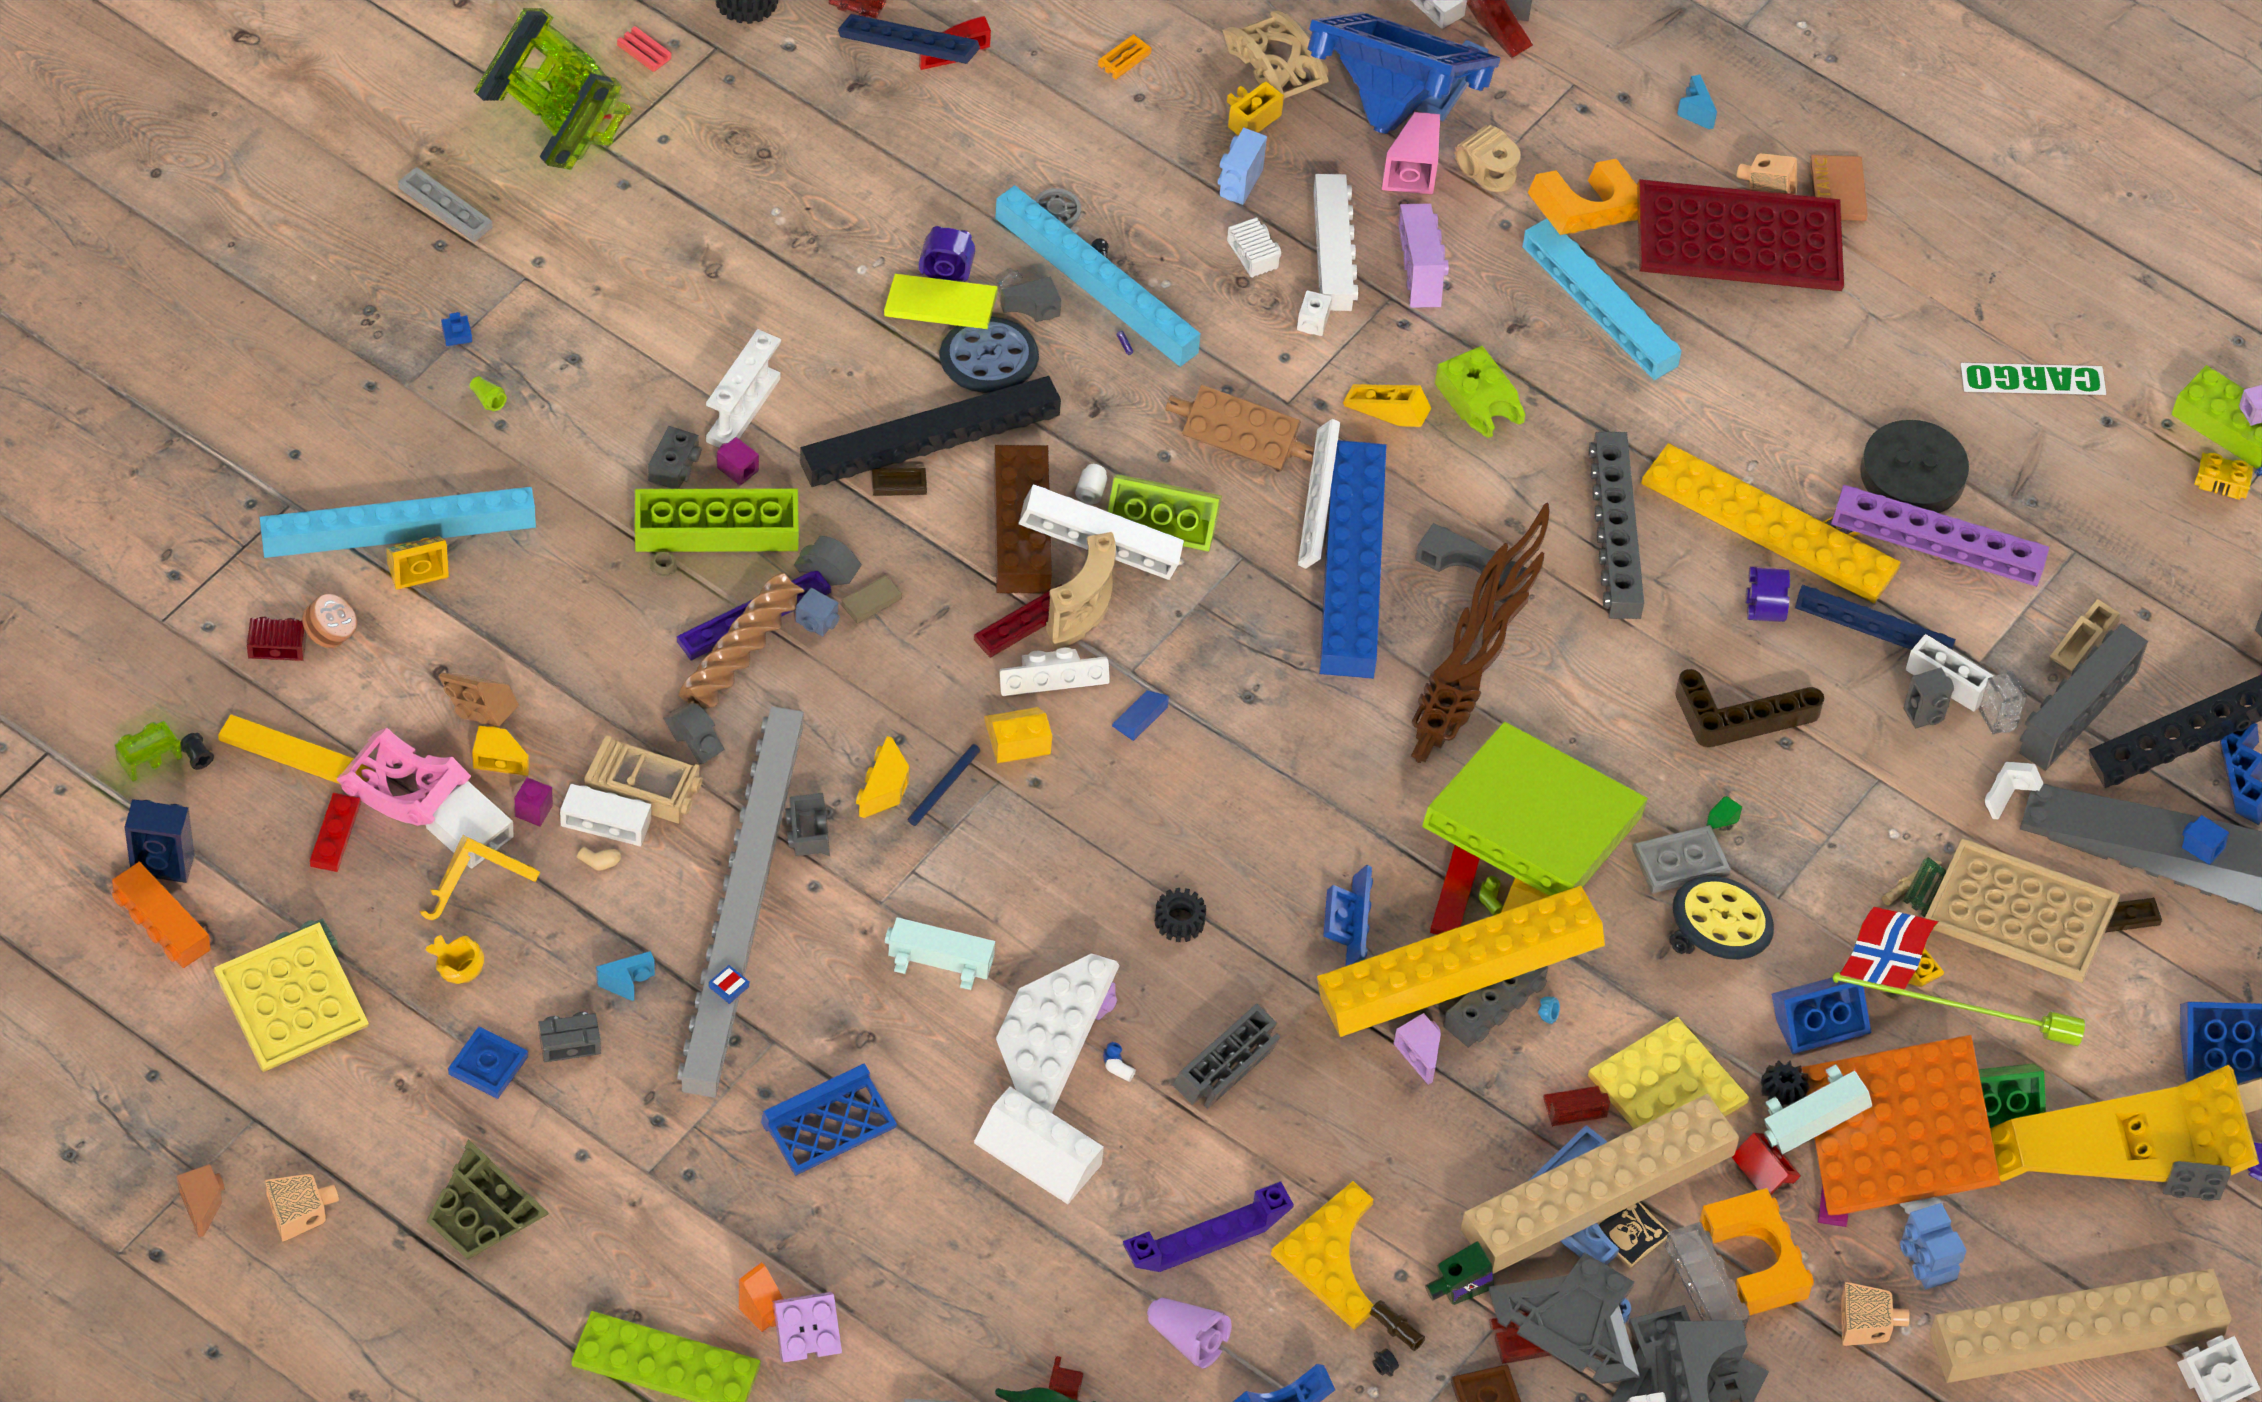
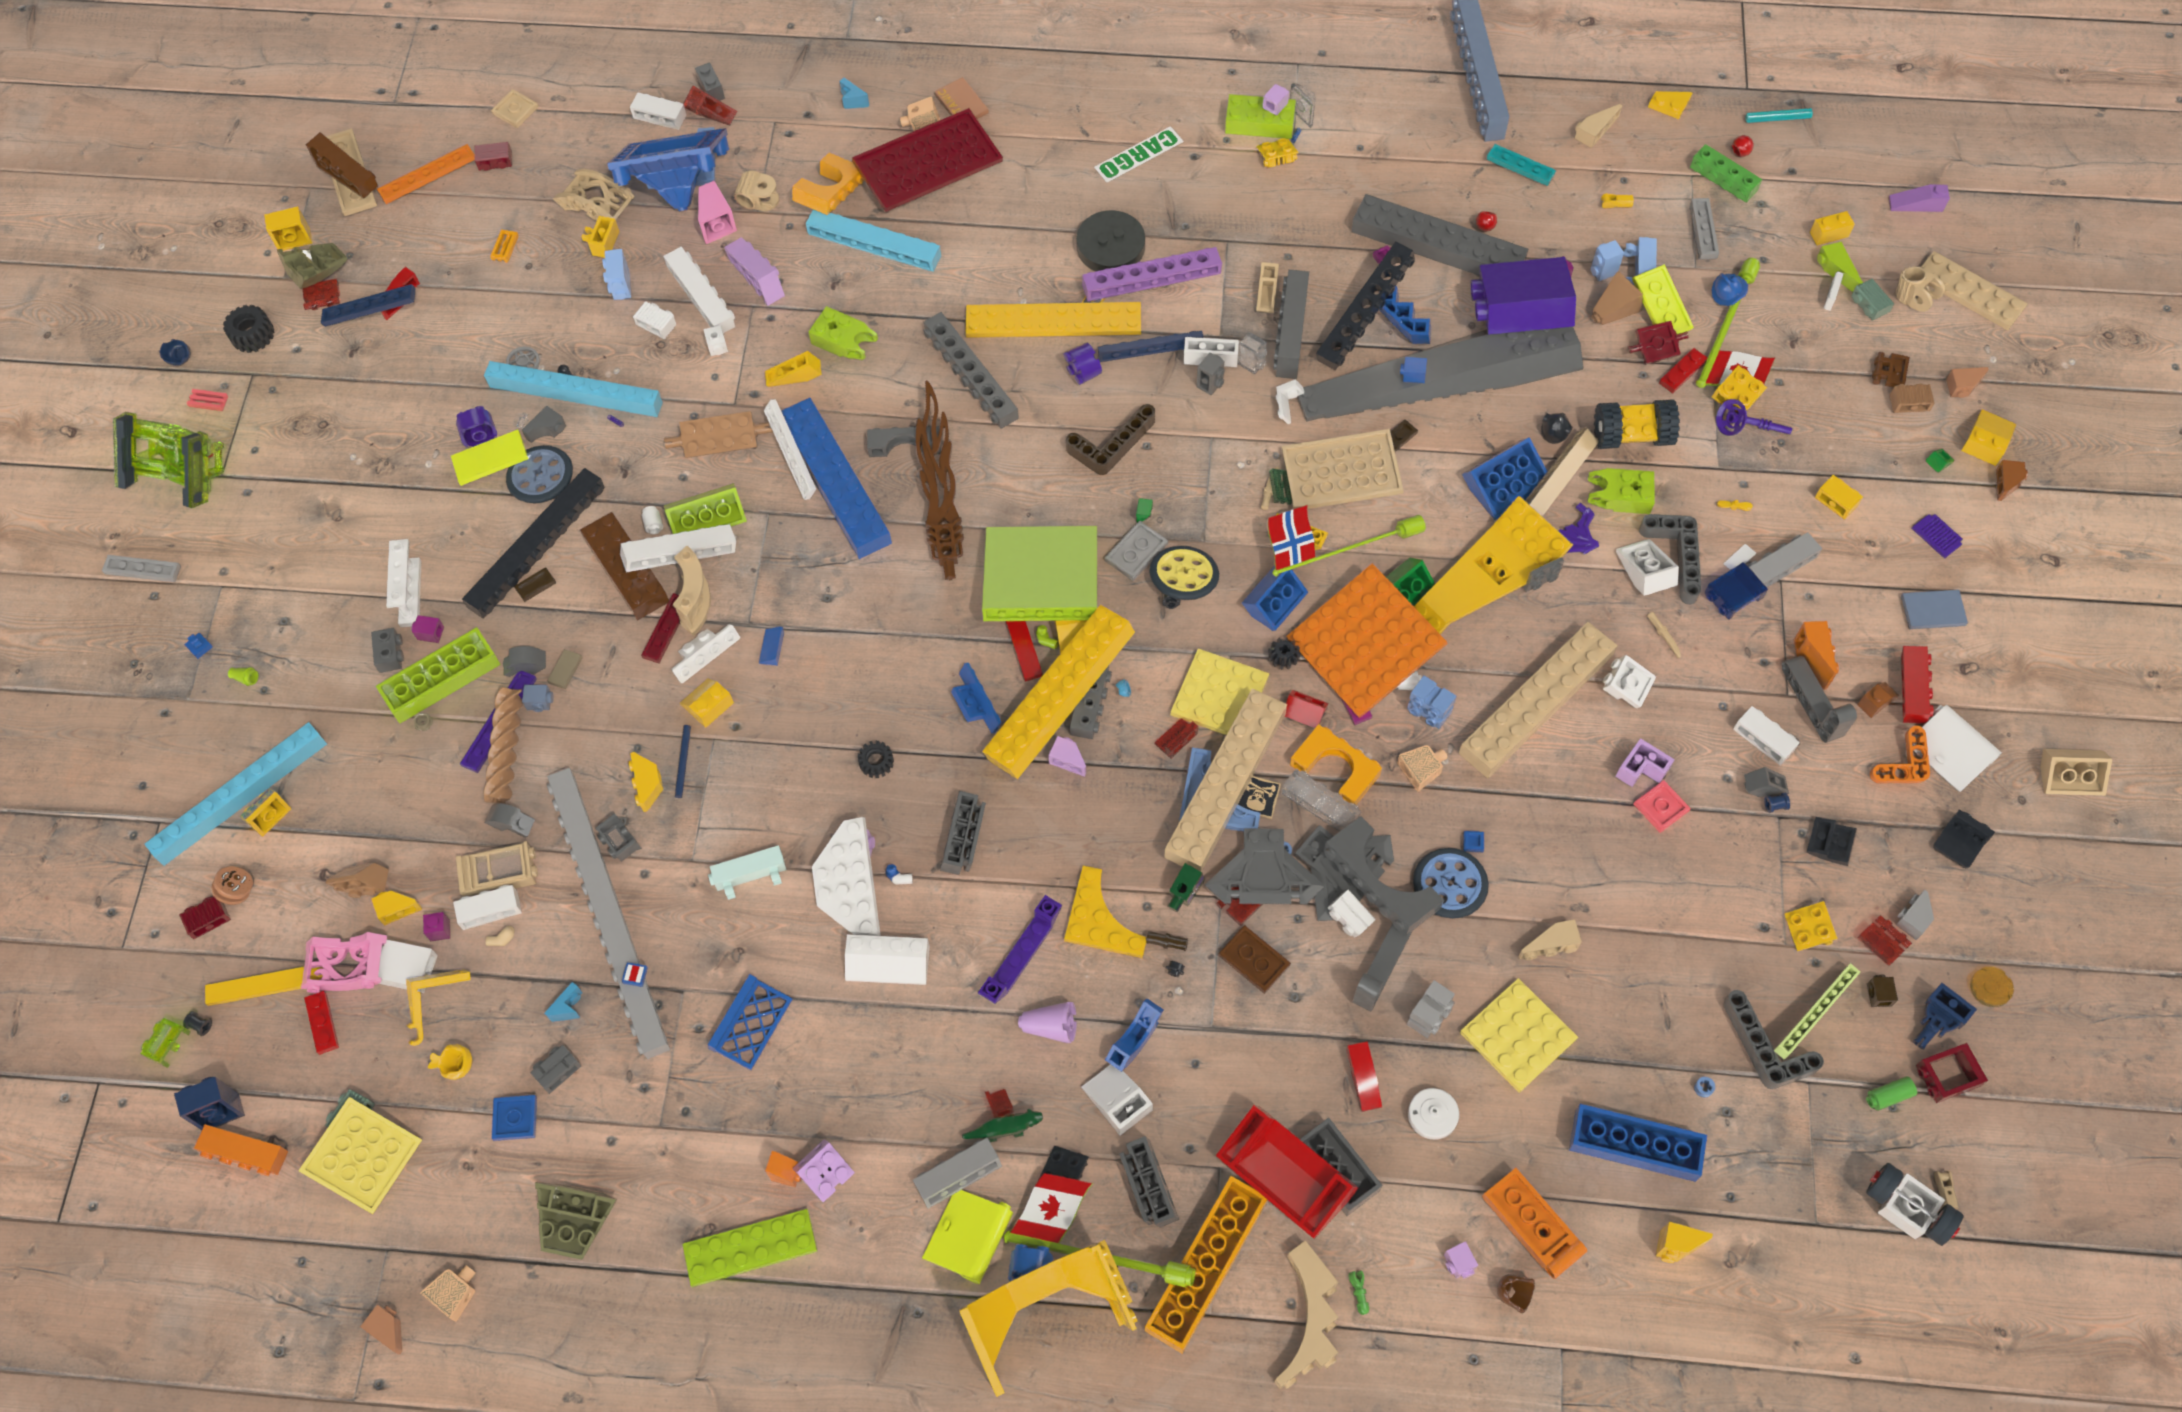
camera: 25 degrees left, 10 degrees up
light aqua brick [1764,1064,1872,1155] -> none

